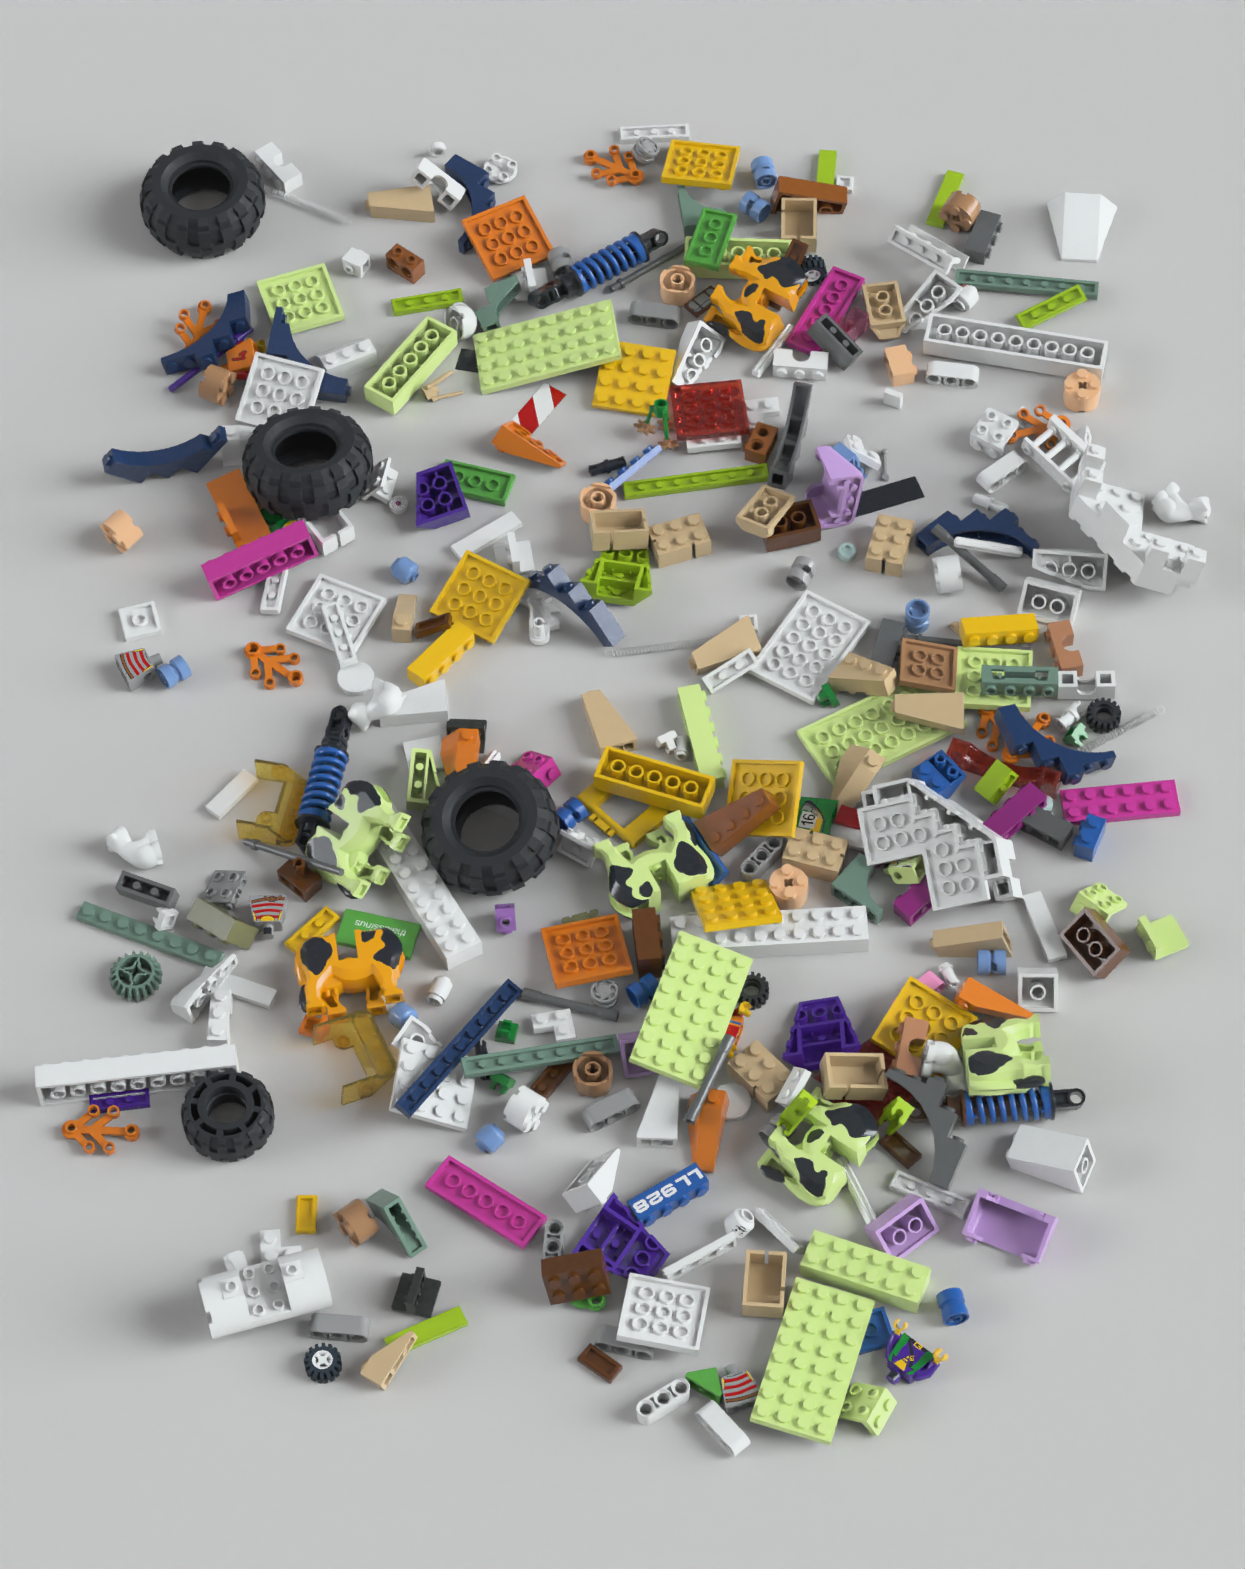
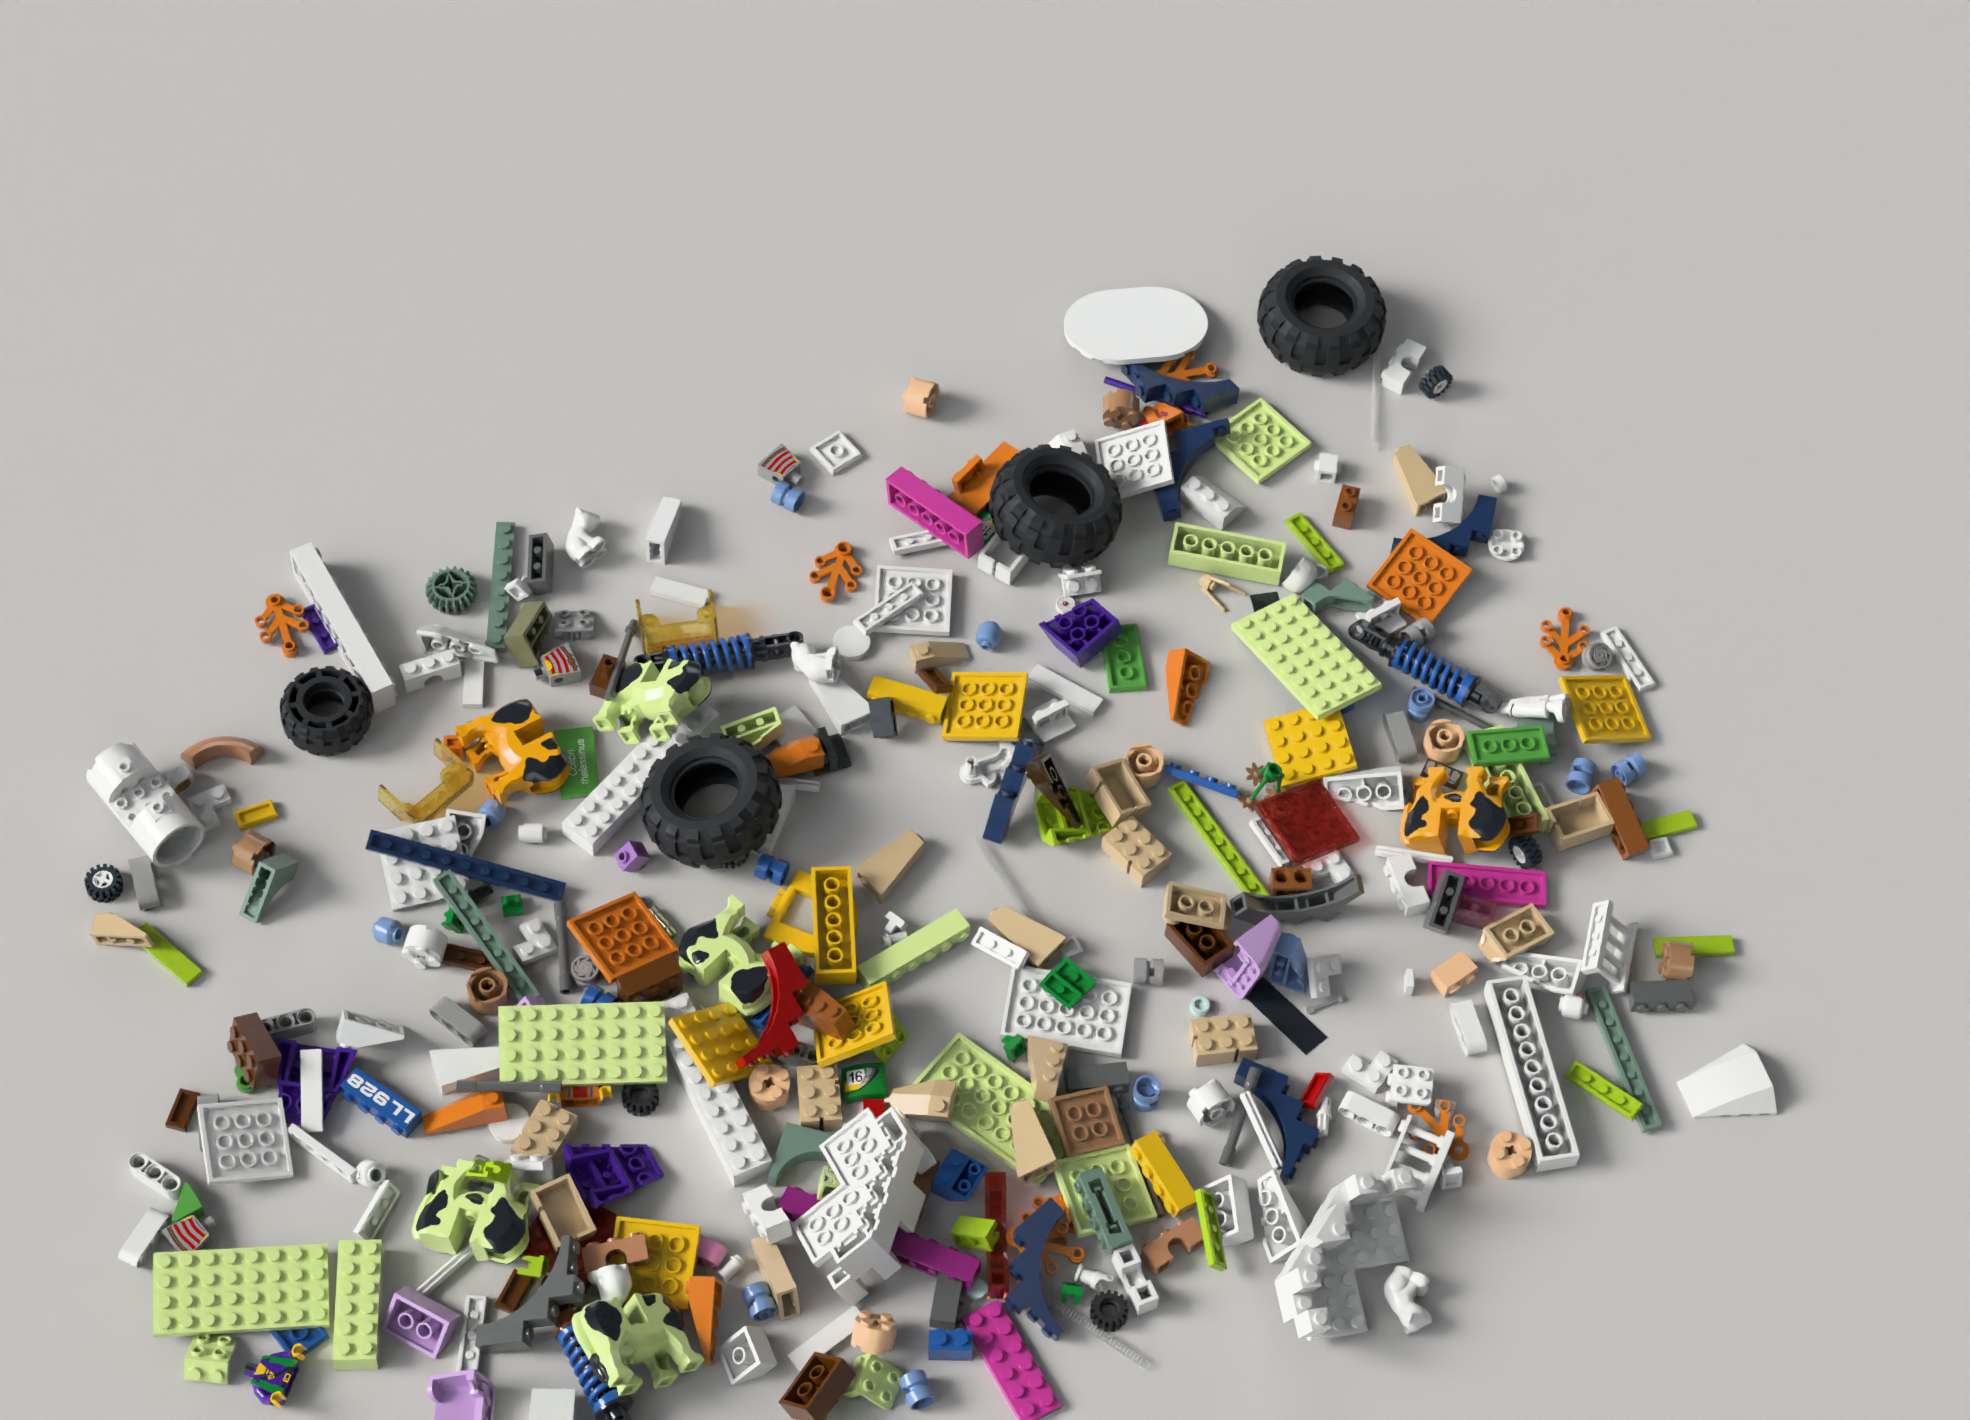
camera: 60 degrees right, 0 degrees up
dark blue arch [102,425,228,483] -> none
yellow tile [284,906,340,954] -> none
pearl dark grey bracket [391,1267,441,1318] -> none
dark pink plate [425,1155,547,1250] -> none
dark pink bracket [510,751,562,787] -> none
sticker [511,383,567,435] -> none
white bracket [556,828,601,868] -> none
black pin [588,456,626,477] -> none
tan piece [742,1249,787,1319] -> none
blue wheel [936,1288,969,1326] -> none
none -> nougat brick [180,736,265,769]
none -> white tile [300,1049,324,1133]
none -> white slope [645,496,682,565]
none -> red arch [735,942,808,1069]
none -> white arch [742,1184,792,1245]
none -> light nougat brick [851,1310,898,1355]
none -> black hinge [868,697,898,738]
none -> medium blue wheel [899,1369,936,1410]
none -> dark brown wedge [1024,752,1083,829]
none -> green slope [1039,957,1097,1010]
none -> white tile [1064,287,1208,365]
none -> lime tile [1195,1188,1227,1272]
none -> red tile [1300,1073,1334,1109]
none -> white plate [1341,1051,1398,1094]
none -> medium blue wheel [1406,688,1435,723]
none -> black wheel [1418,365,1453,399]
none -> white piece [1500,693,1570,723]

